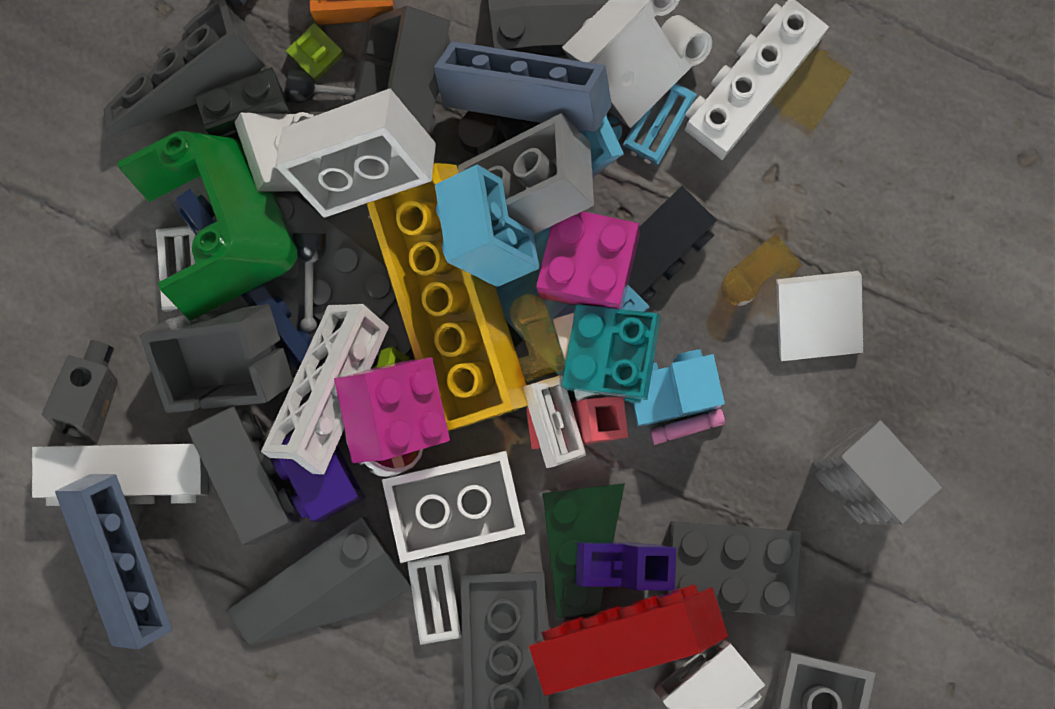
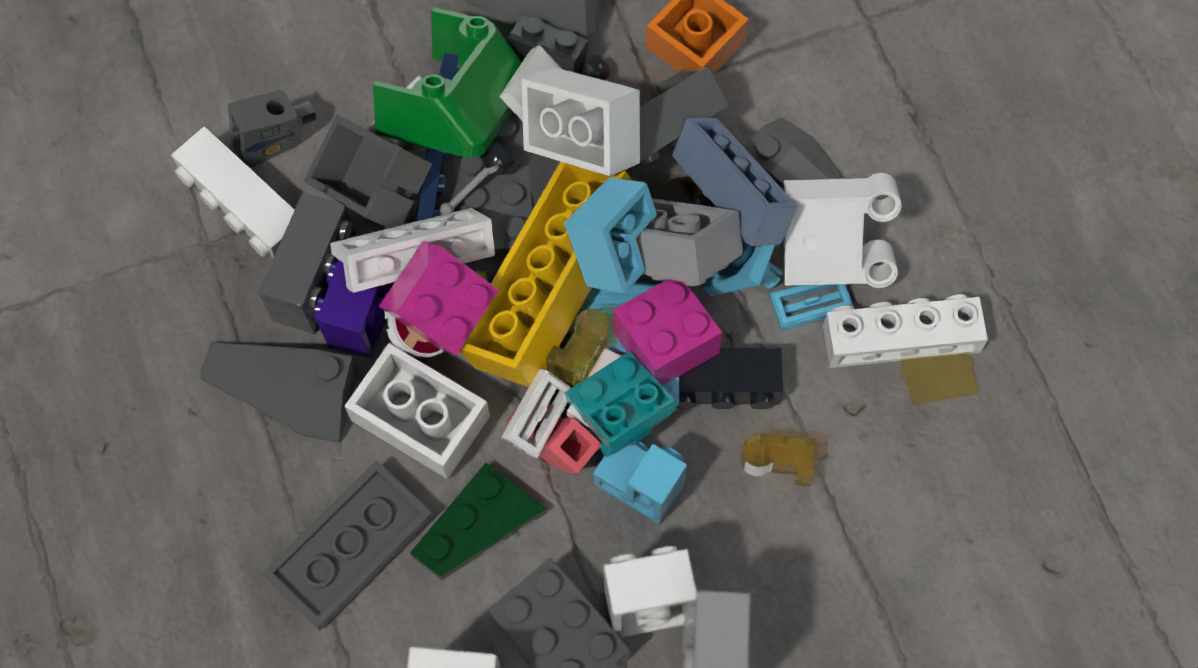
camera: 45 degrees right, 15 degrees down
sand blue brick [55,474,172,650] -> none
lime tile [286,23,344,83] -> none
white tile [407,555,462,645] -> none
red brick [529,584,729,696] -> none
dark purple brick [576,542,677,590] -> none
bright pink wheel [650,409,726,445] -> none
white tile [776,271,863,361] -> none
none -> white brick [604,546,697,638]

